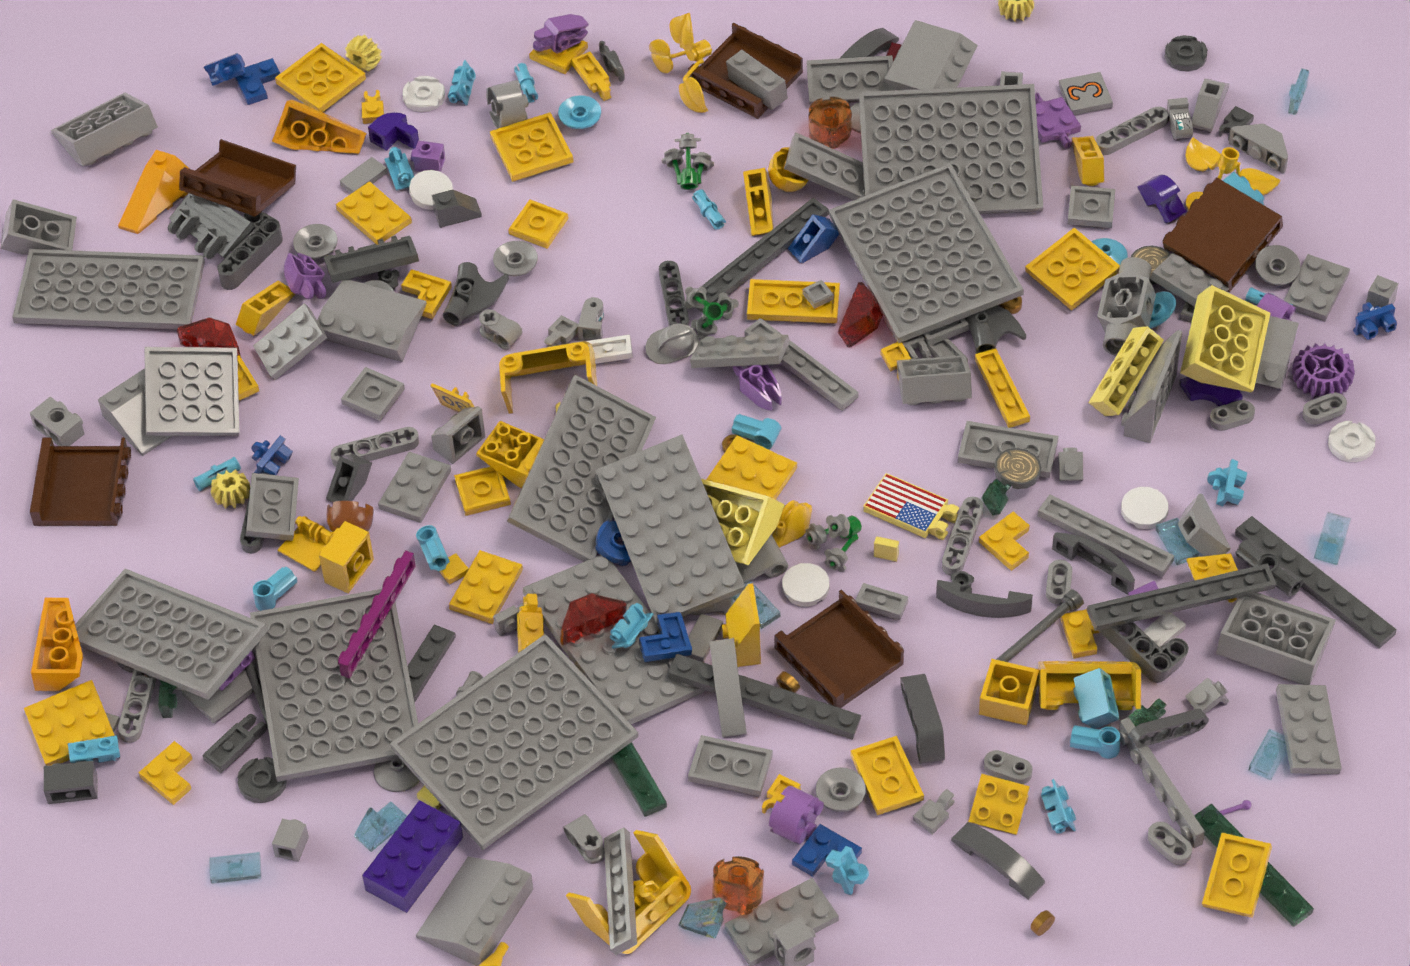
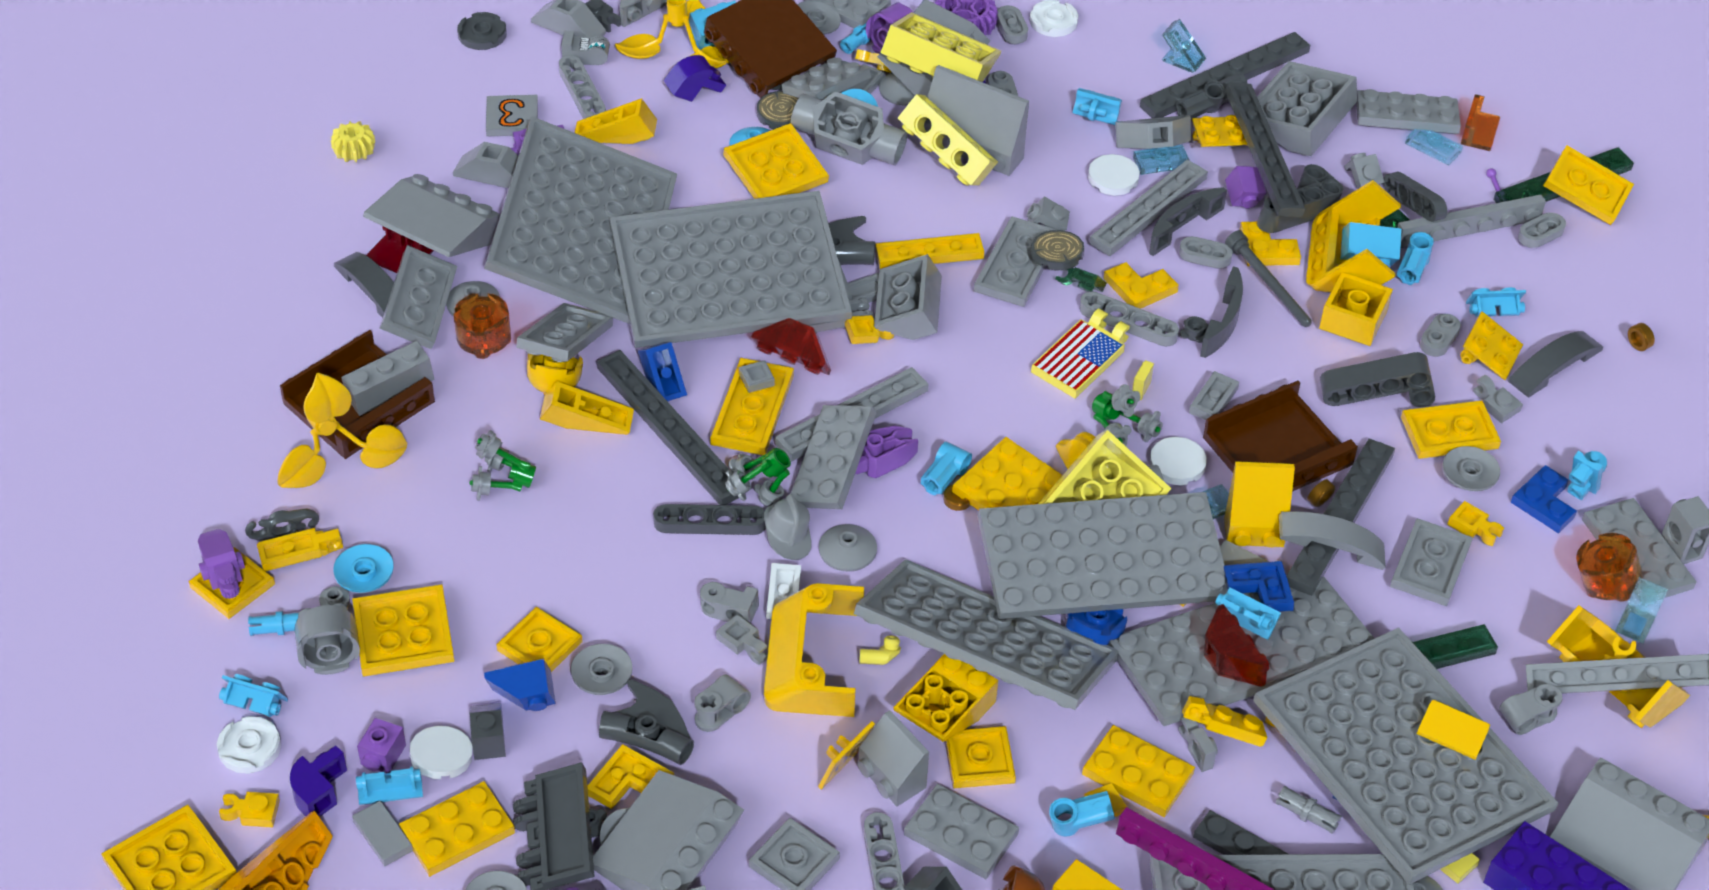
camera: 85 degrees left, 5 degrees down
light yellow gear [345,35,382,71] -> none
medium azure pin [692,189,726,230] -> none
medium lavender brick [769,786,824,844] -> none
light grey plate [1067,185,1115,228] -> none
none -> light grey plate [319,586,350,606]
none -> blue slope [484,659,556,711]
none -> light grey dish [819,524,877,571]
none -> yellow slope [1416,700,1490,760]
none -> clear orange panel [1461,94,1500,151]

